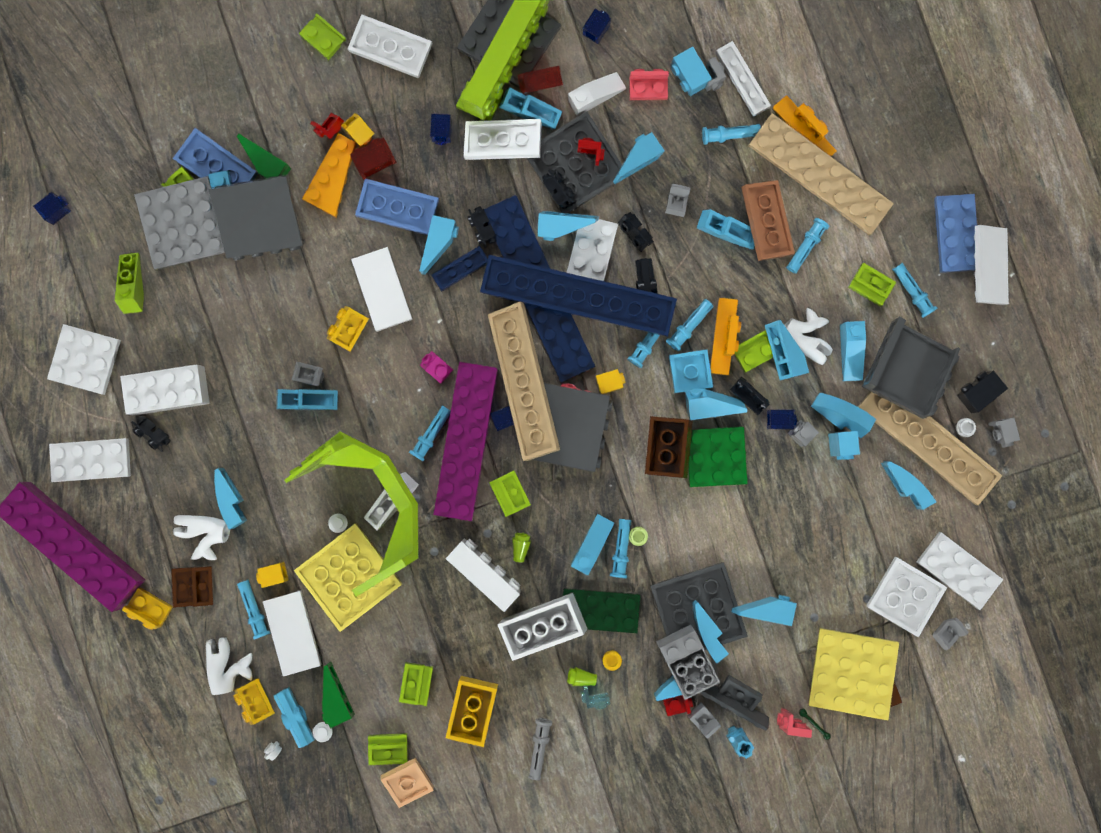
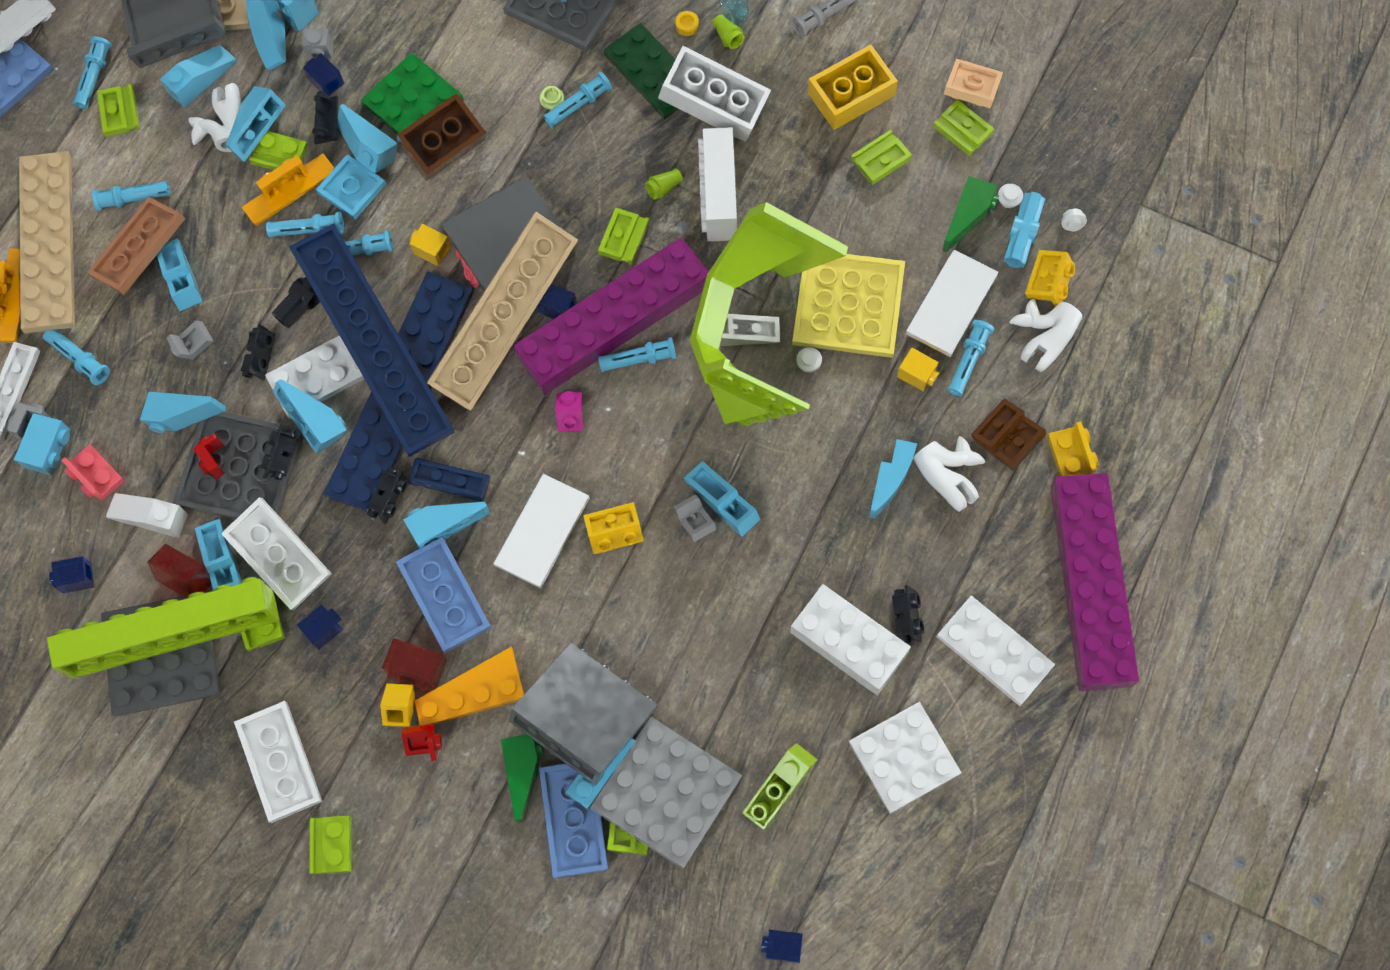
camera: 130 degrees left, 15 degrees down
medium azure slope [571,514,614,575] -> none

